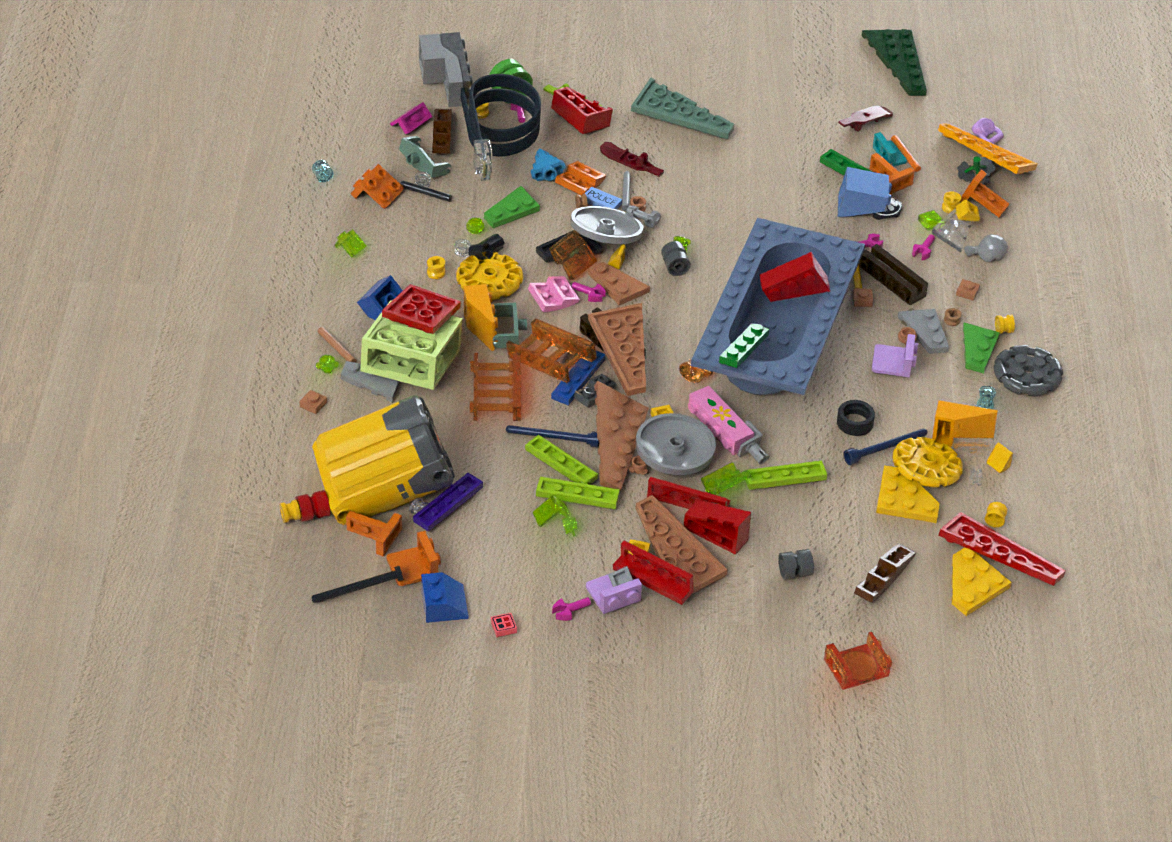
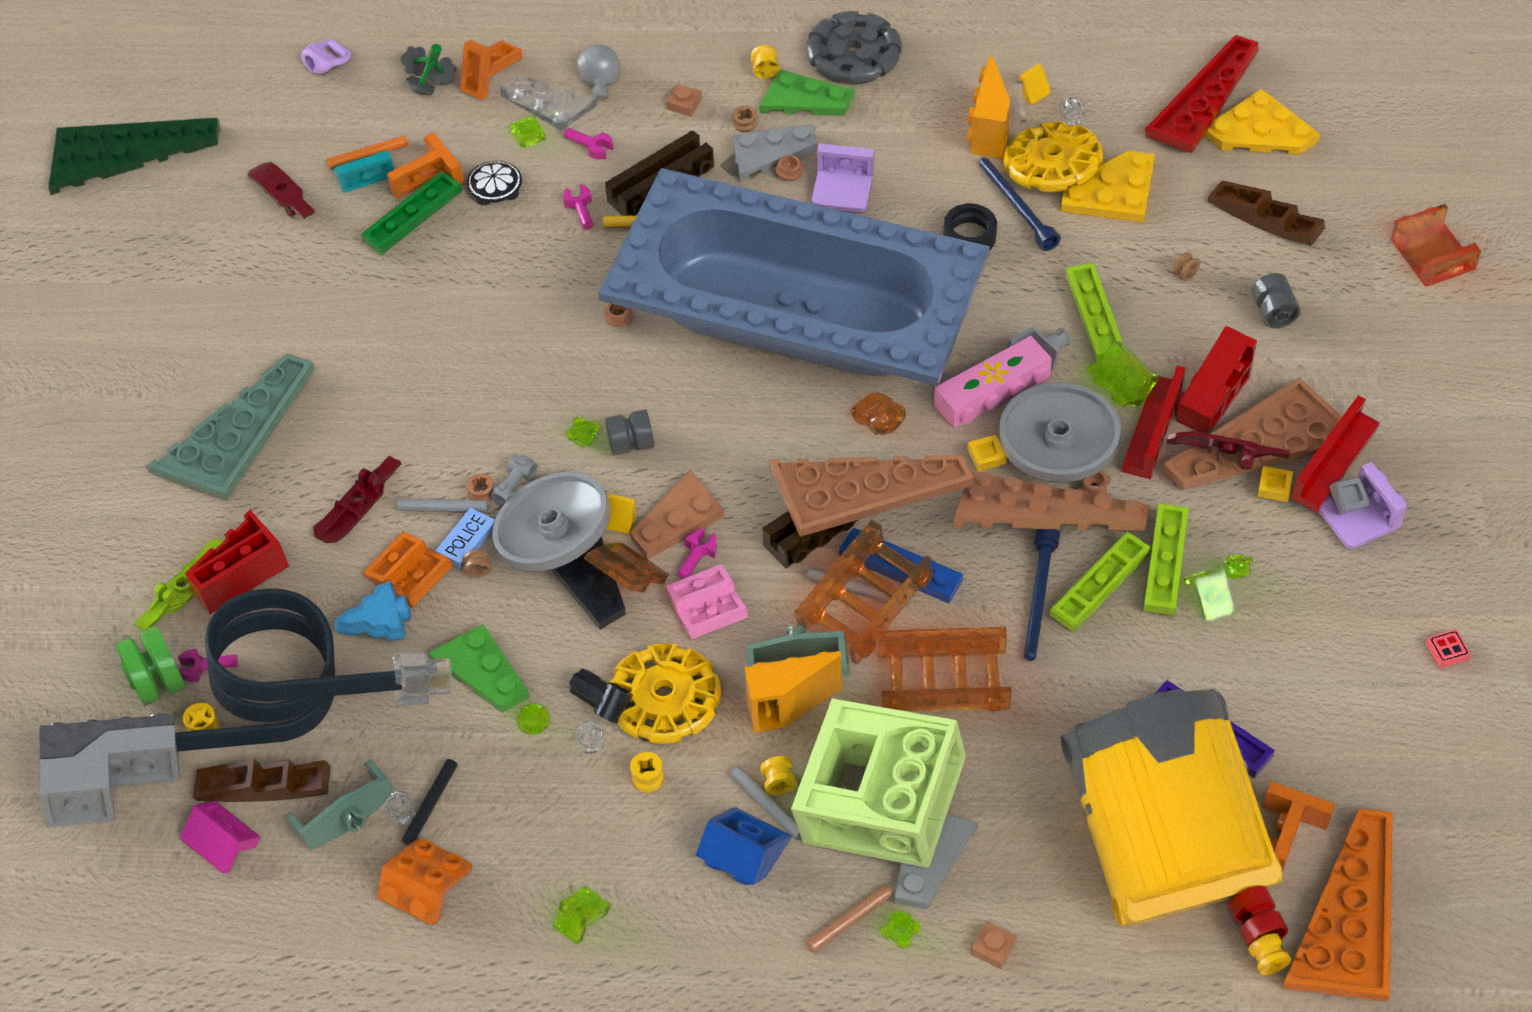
camera: 85 degrees left, 10 degrees up
black bar [311,566,403,603] -> none
clear light blue wheel [312,160,334,182] -> none
red plate [382,284,461,334] -> none
orange bracket [387,531,441,586] -> none
blue slope [421,572,469,623] -> none
dark pink bar [552,597,591,621] -> none
dark grey slope [574,374,616,408] -> none
green plate [719,324,769,368] -> none
red wedge [760,252,830,302] -> none
medium blue slope [837,167,892,217] -> none
light orange wing [938,123,1038,174] -> none
yellow wheel [942,191,962,214] -> none
yellow slope [956,200,980,221] -> none
clear light blue bush [976,386,996,409] -> none
yellow wheel [984,502,1008,528] -> none
none -> dark red piece [1167,431,1290,471]
none -> medium nougat bush [1172,252,1201,281]
none -> orange wing [1282,808,1393,1002]

